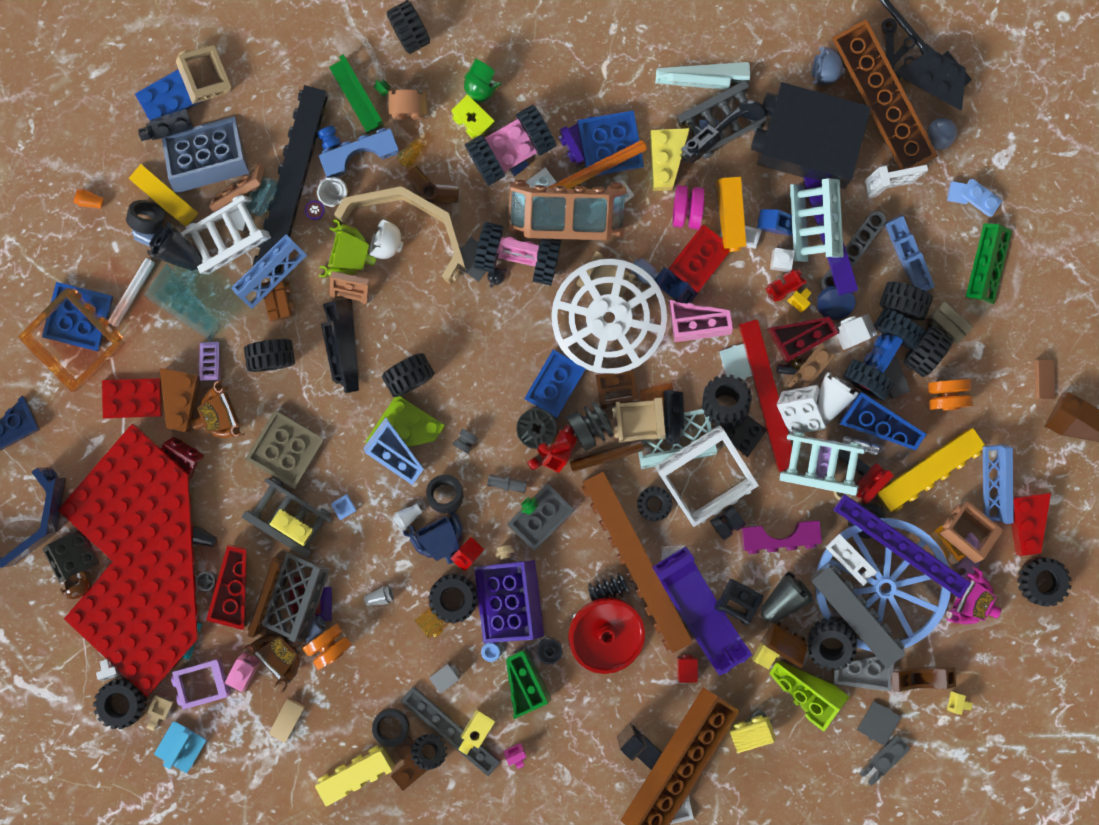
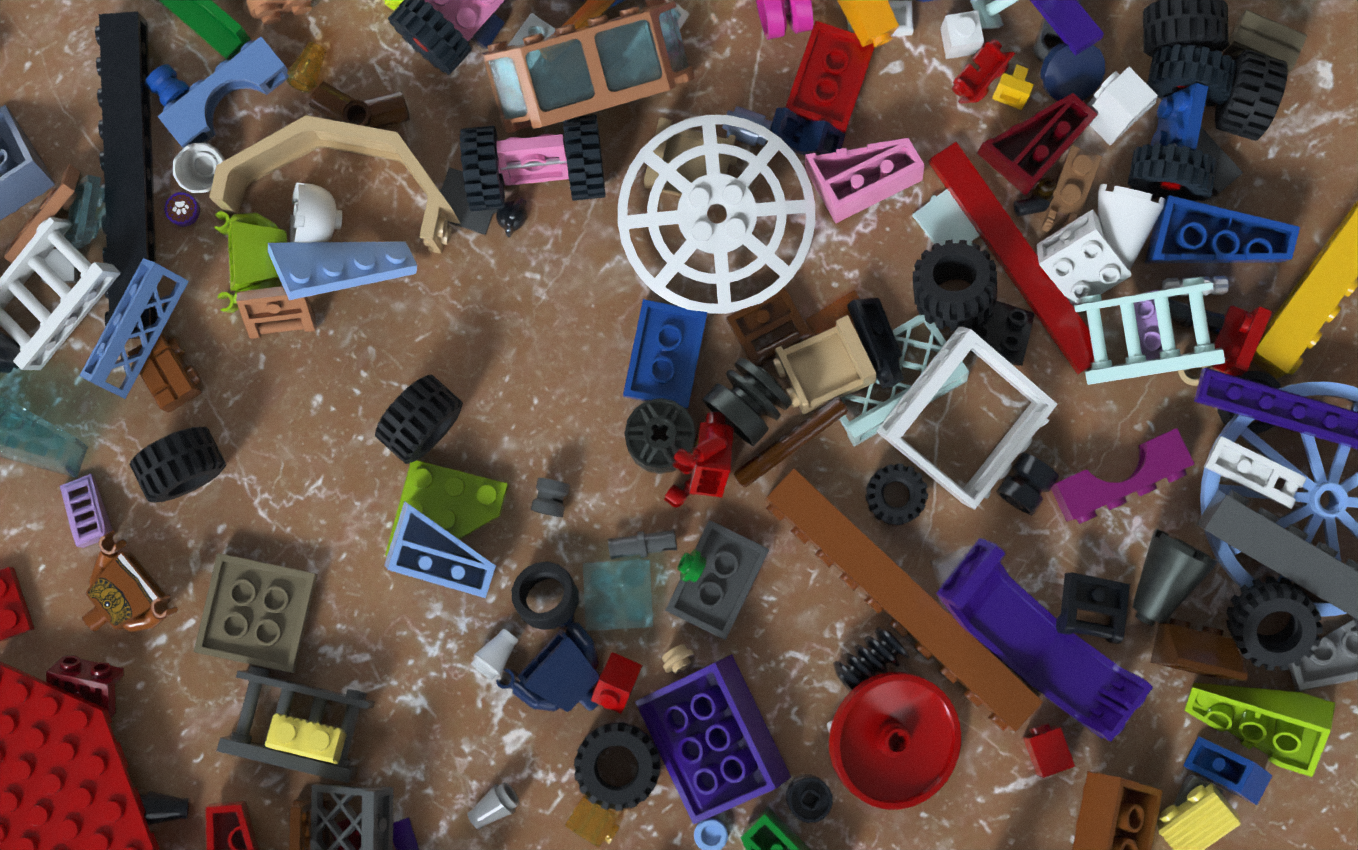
camera: 15 degrees left, 5 degrees down
dark orange wedge [160,368,201,433] -> none
black wedge [321,299,359,393] -> none
light blue tile [331,494,357,520] -> none
light yellow panel [752,643,780,670] -> none
orange wheel [928,379,973,411] -> none
none -> light blue wing [268,242,417,300]
none -> clear light blue plate [583,560,653,631]
none -> blue slope [1183,736,1273,805]

